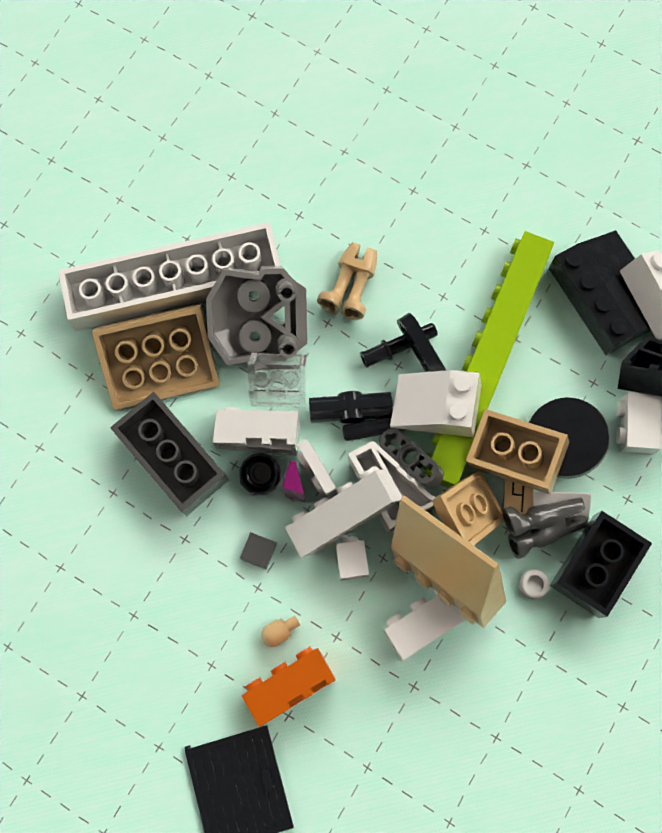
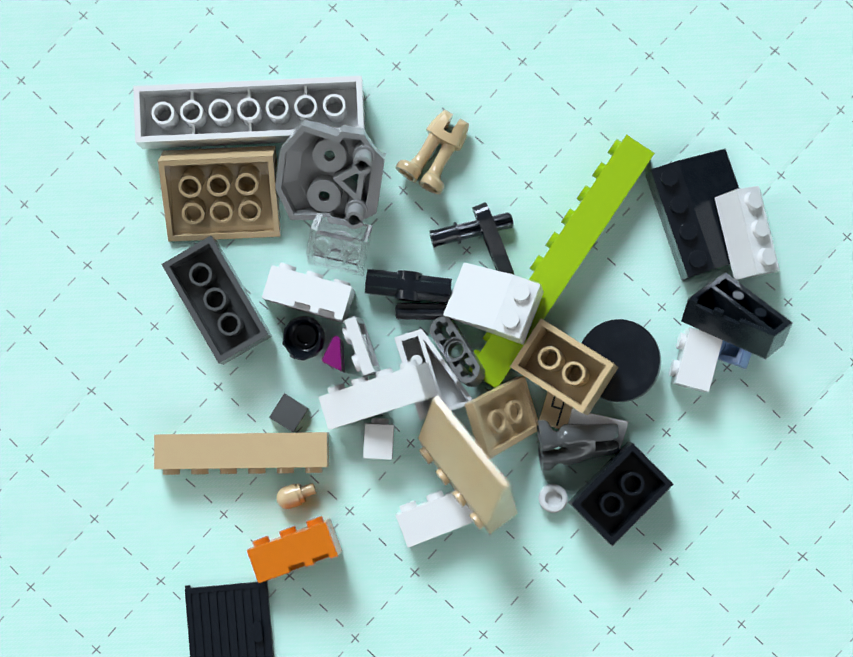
camera: 10 degrees right, 10 degrees up
none -> tan brick [154,432,329,475]

